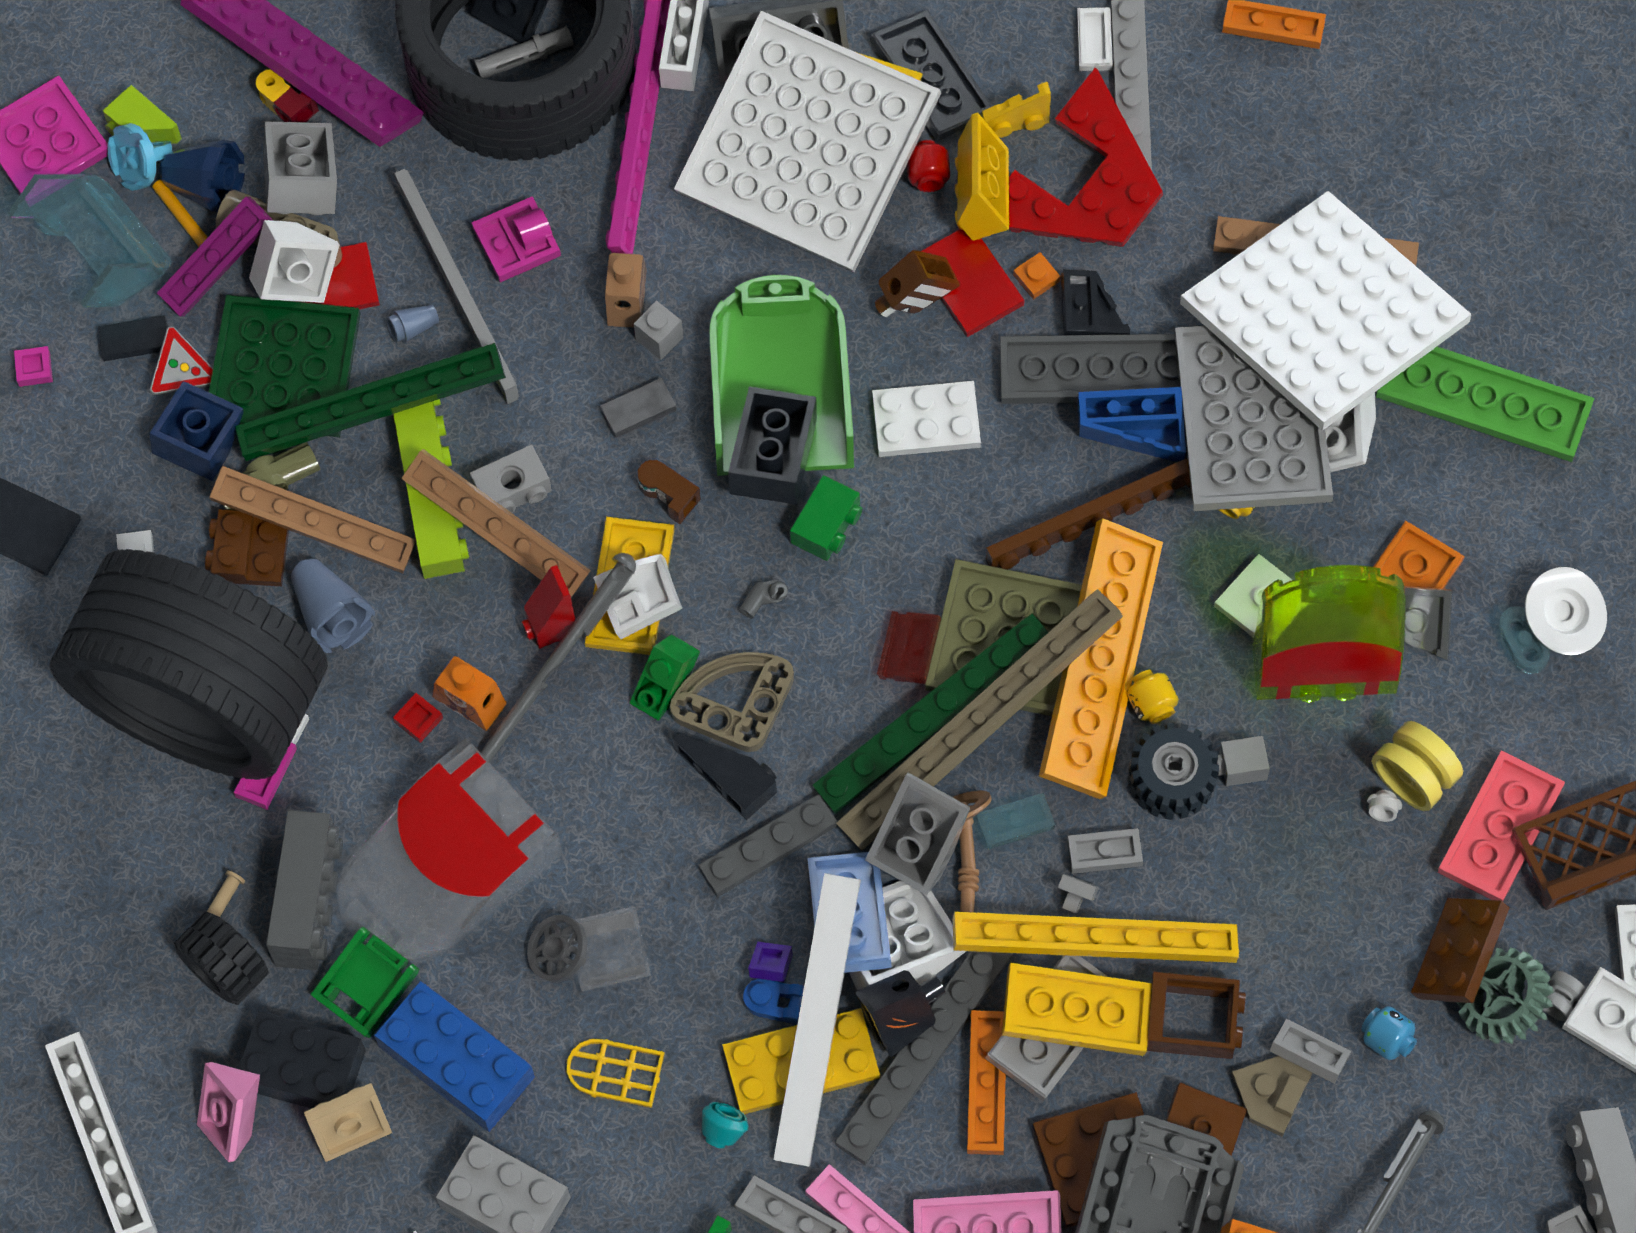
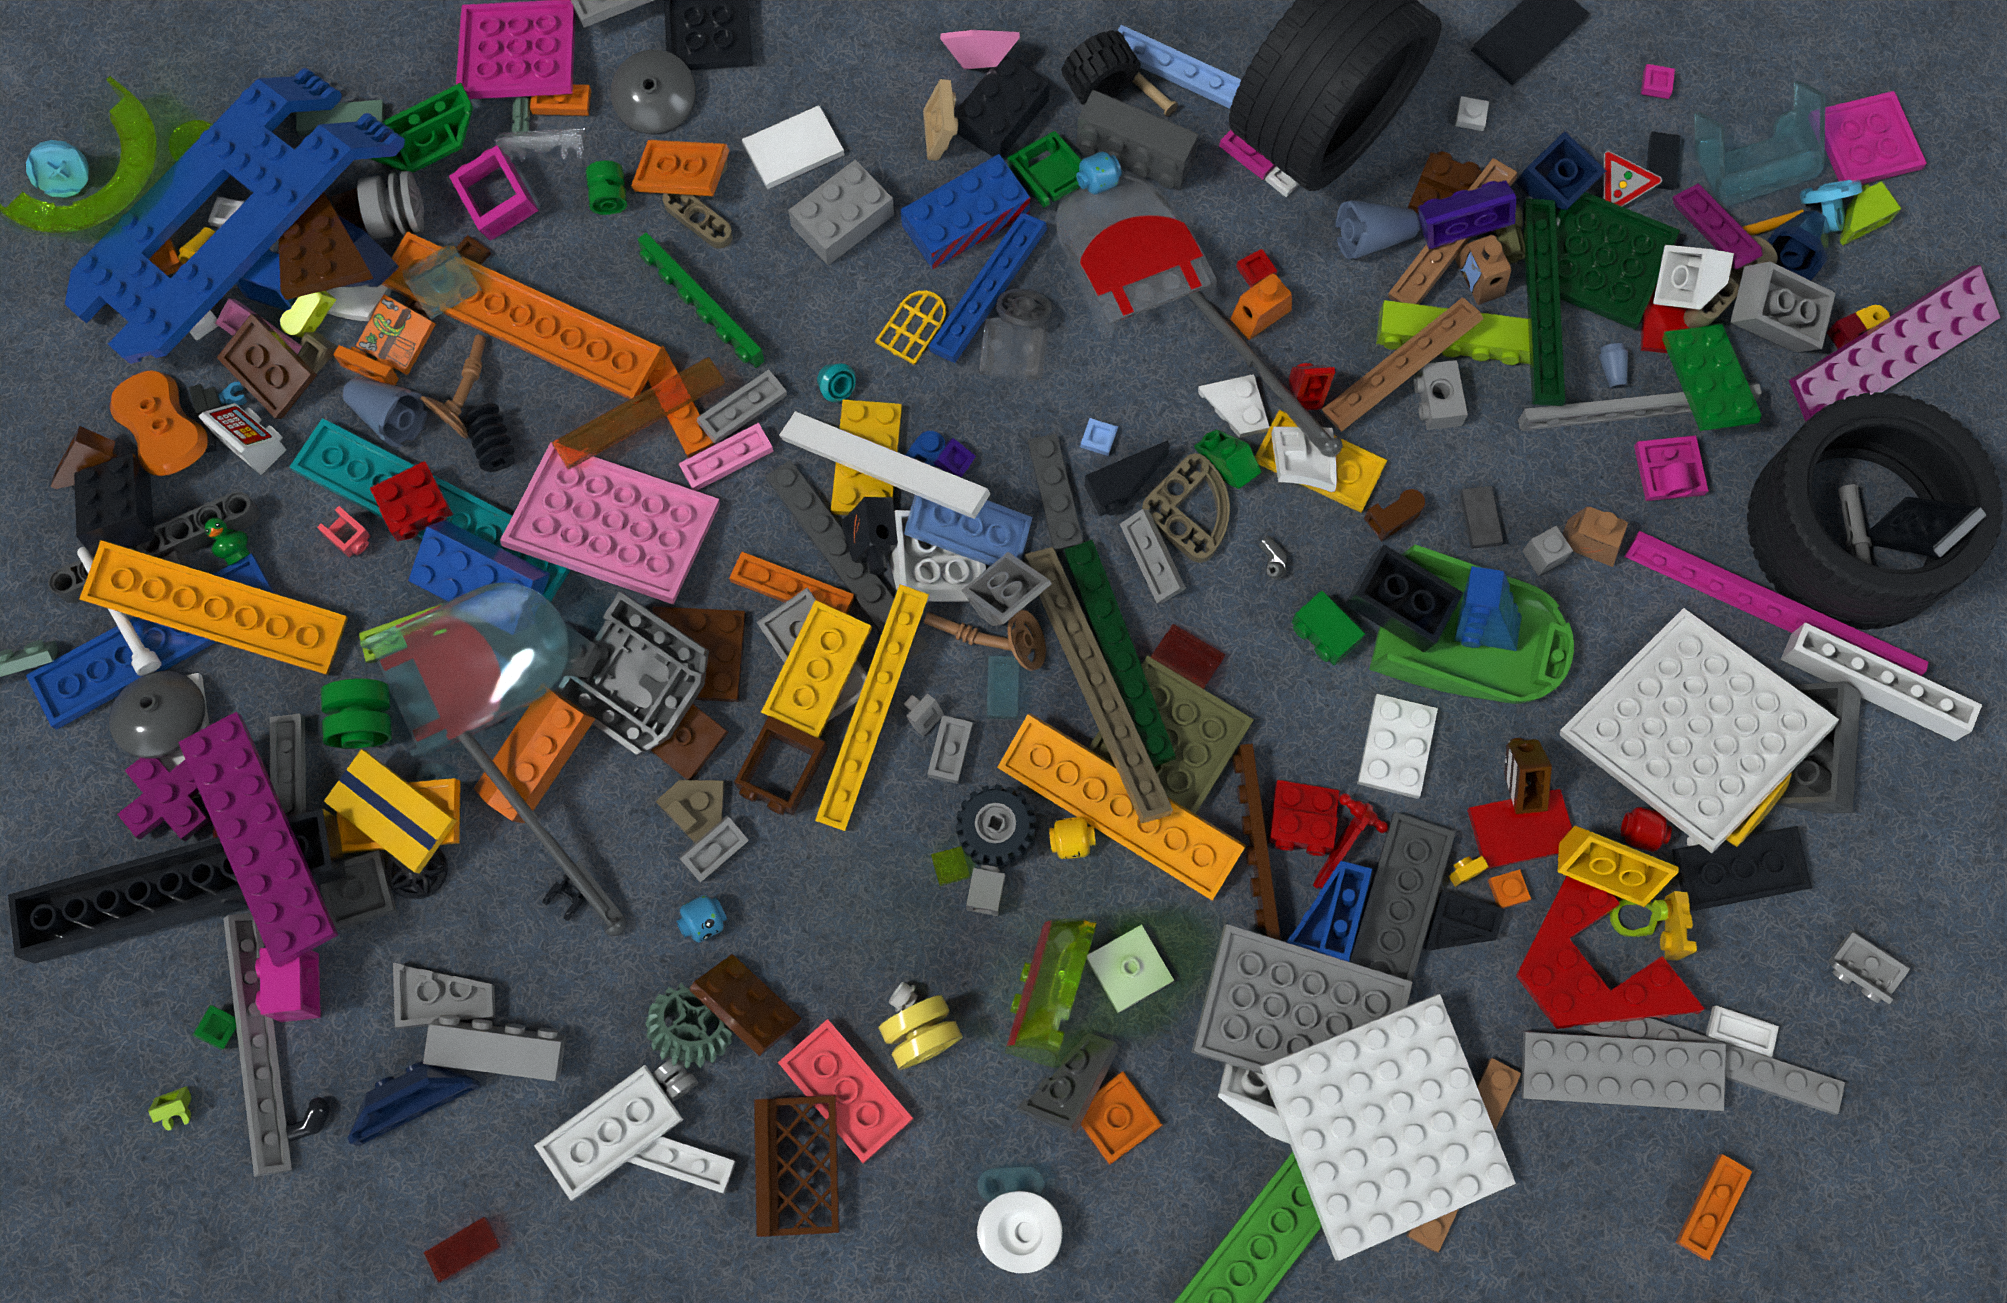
camera: 105 degrees right, 5 degrees up
none -> black piece [542,874,583,921]
none -> blue plate [928,212,1048,363]
none -> clear neon green tile [931,846,970,886]
none -> dark azure head [1076,151,1122,195]
none -> light blue tile [1080,418,1118,456]
none -> light blue plate [1118,25,1241,109]
none -> light grey plate [1120,509,1186,603]
none -> white wing [1198,374,1270,438]
none -> red plate [1268,780,1340,856]
none -> red piece [1312,793,1389,889]
none -> dark purple slope [1418,180,1516,250]
none -> yellow plate [1449,856,1489,887]
none -> medium nougat torso [1455,235,1511,305]
none -> blue wedge [1455,566,1522,651]
none -> light grey plate [1521,1031,1726,1111]
none -> lime piece [1610,899,1668,937]
none -> green plate [1662,324,1762,431]

